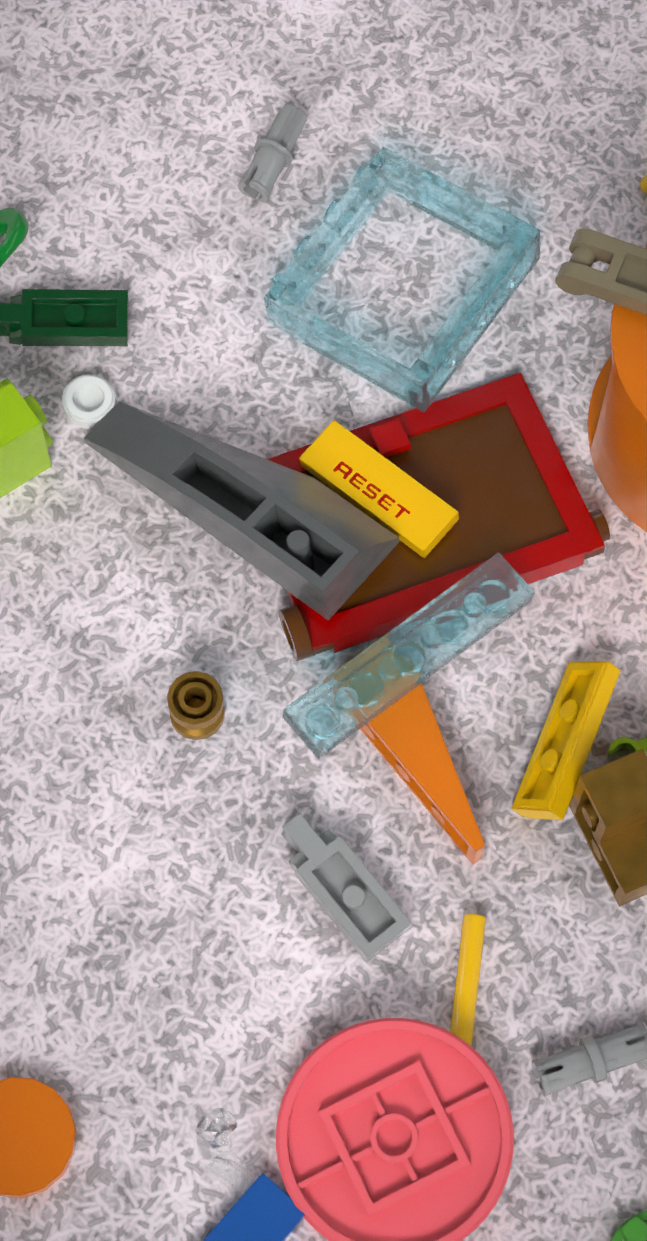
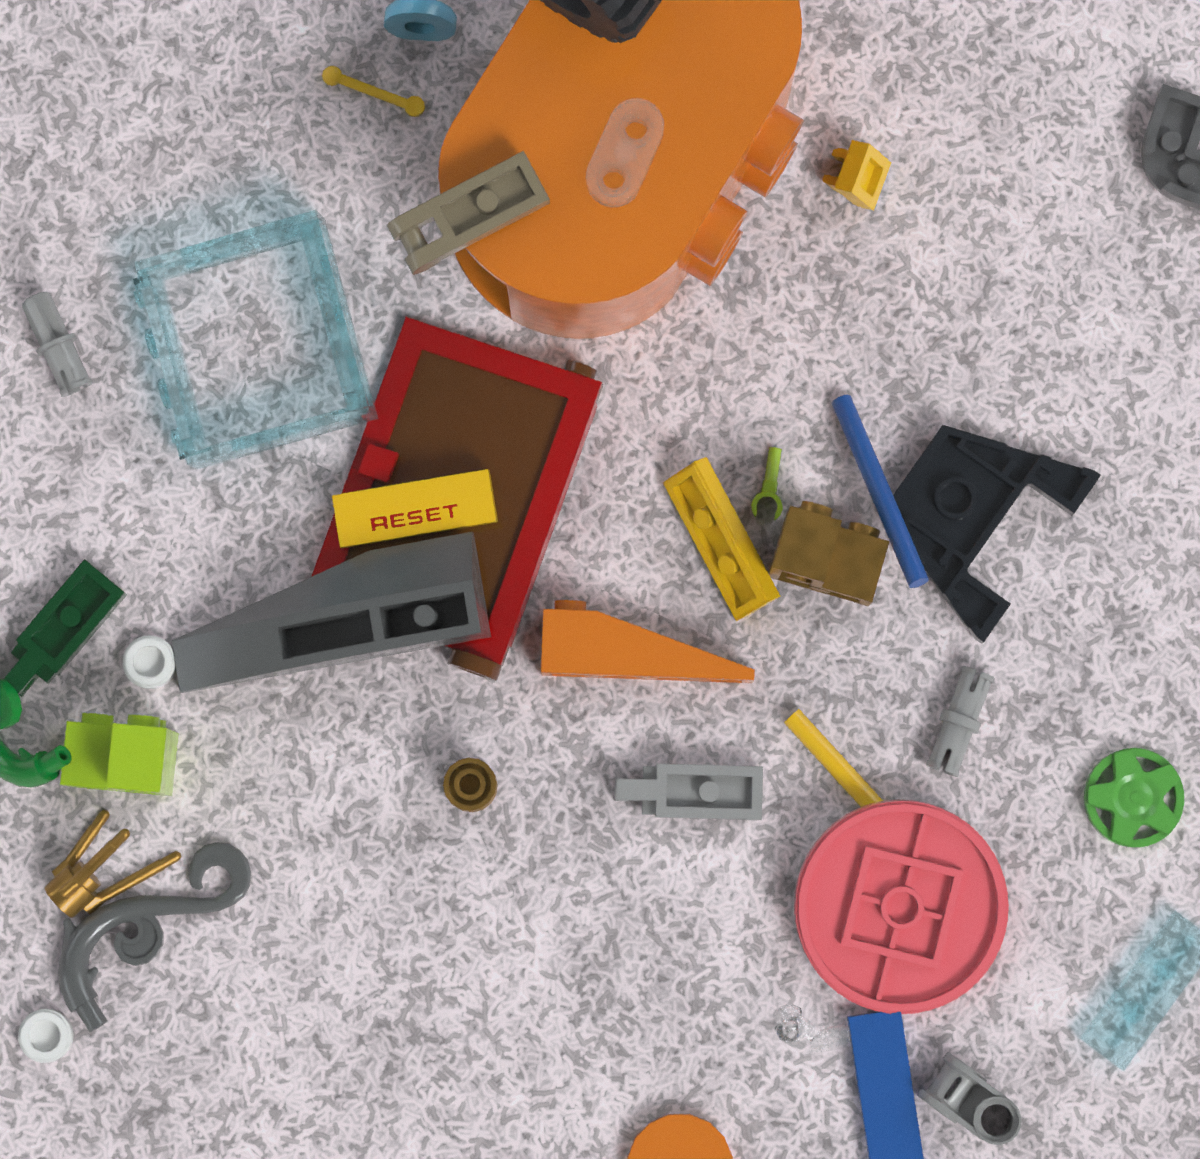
camera: 50 degrees left, 15 degrees up
clear light blue plate [282,552,535,760] -> none

